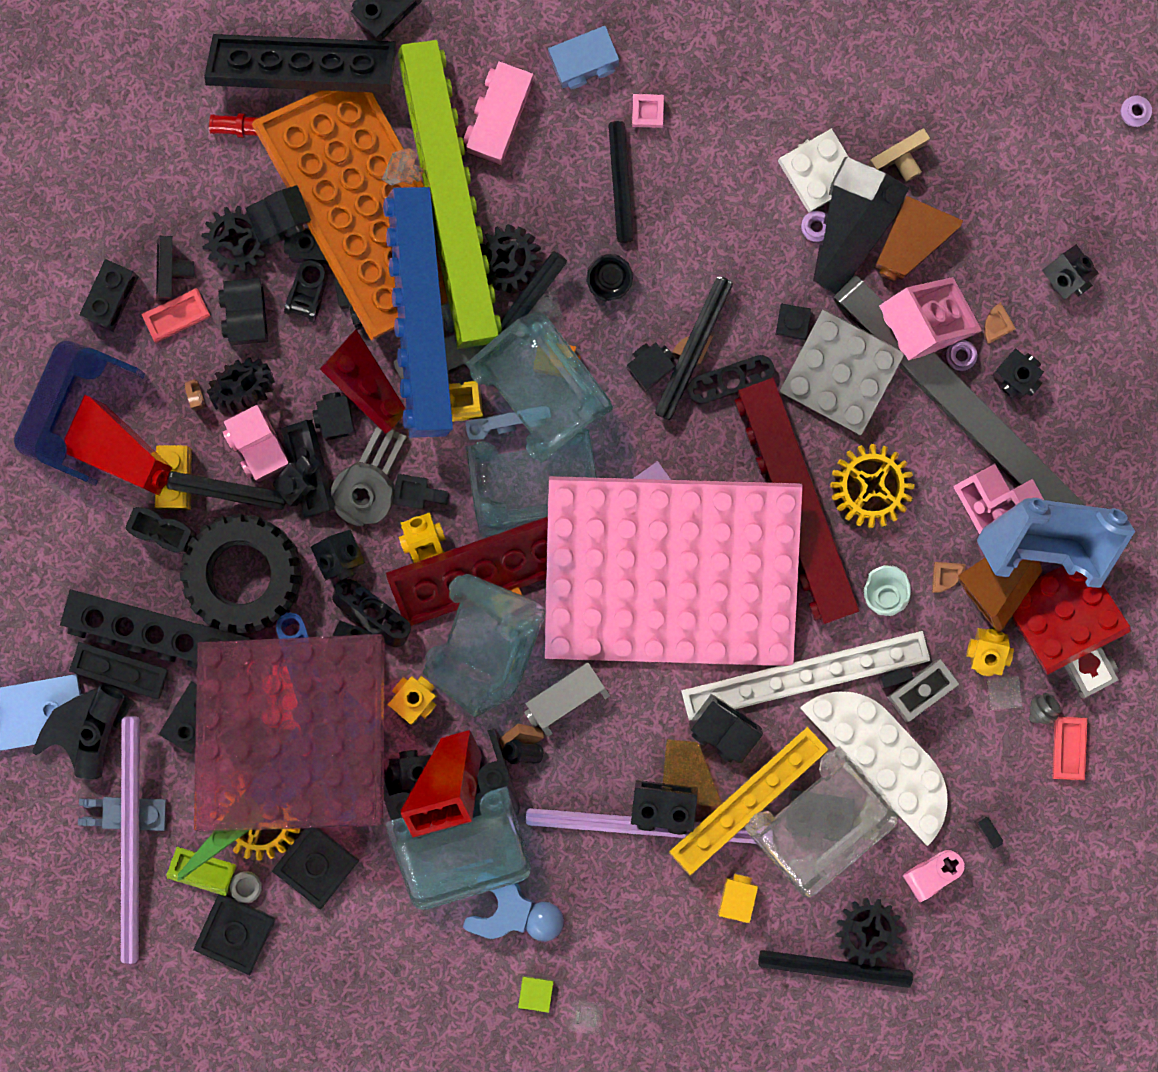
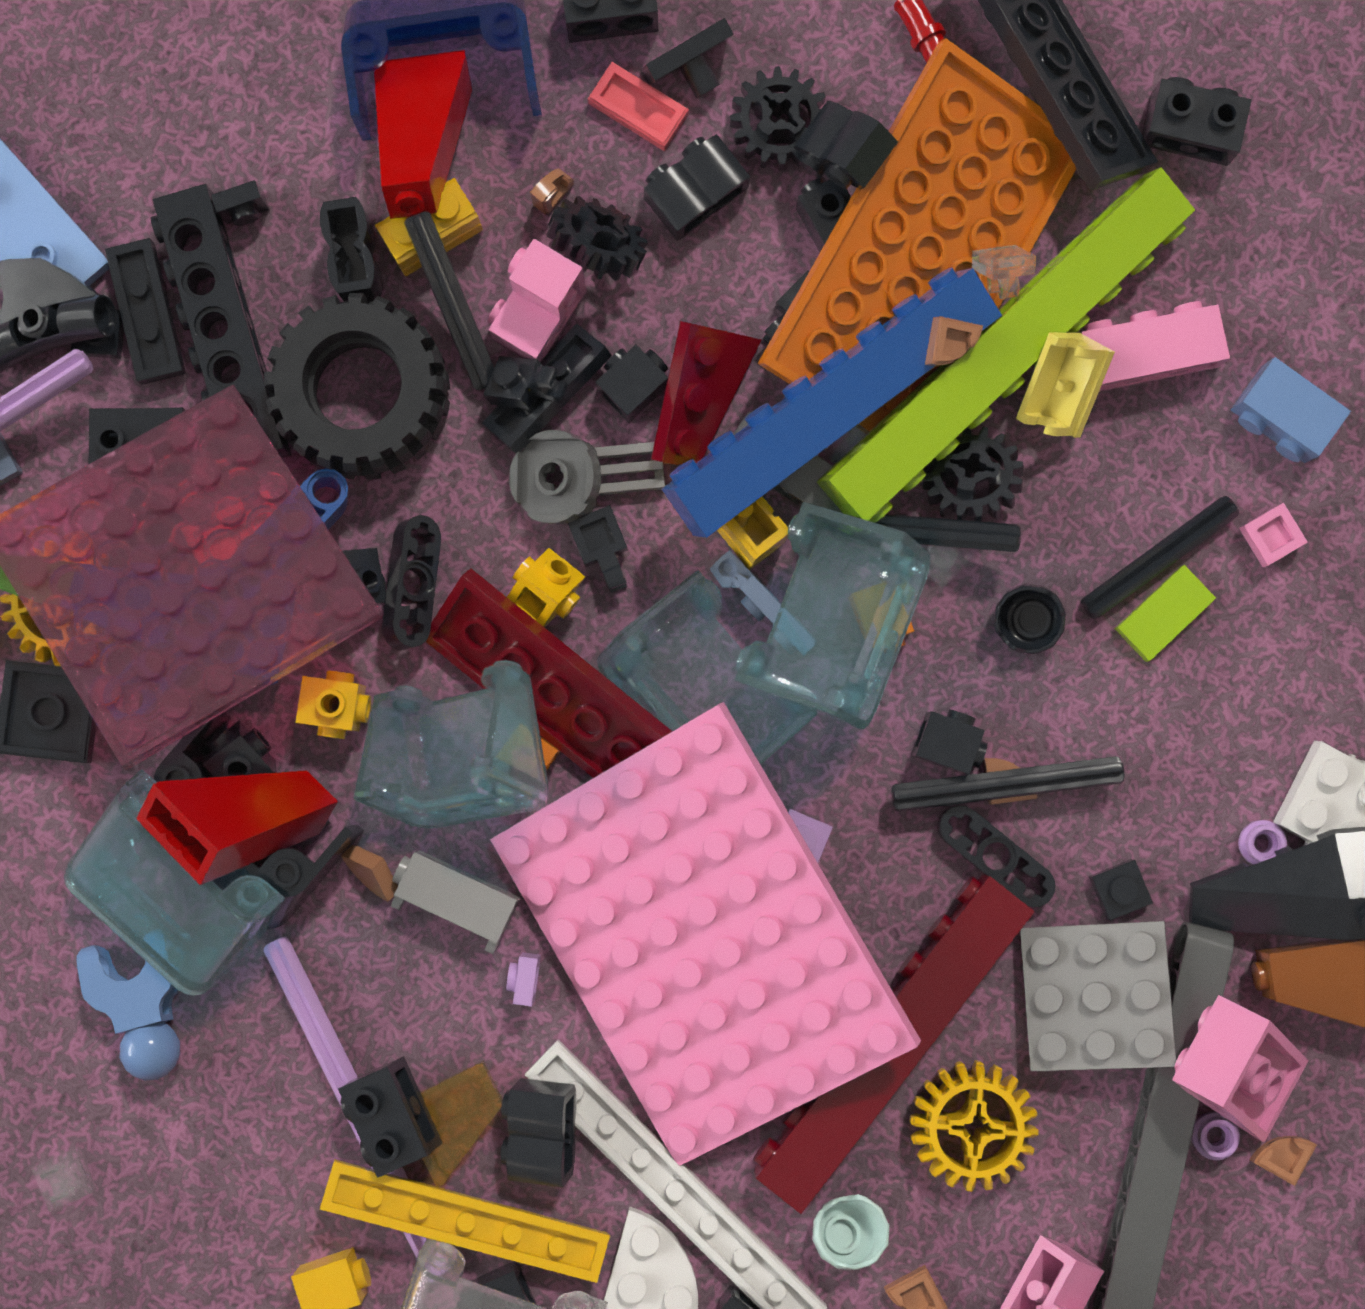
camera: 50 degrees right, 0 degrees up
black piece [284,260,328,323] -> none
black brick [311,529,365,581] -> none
black pin [503,739,544,764] -> none
lime tile [518,976,554,1013] -> none
black brick [991,348,1044,399] -> none
none -> black plate [211,180,270,226]
none -> lavender plate [506,952,541,1007]
none -> nougat tile [925,316,983,366]
none -> light yellow hinge [1016,332,1115,438]
none -> lime tile [1114,565,1216,662]

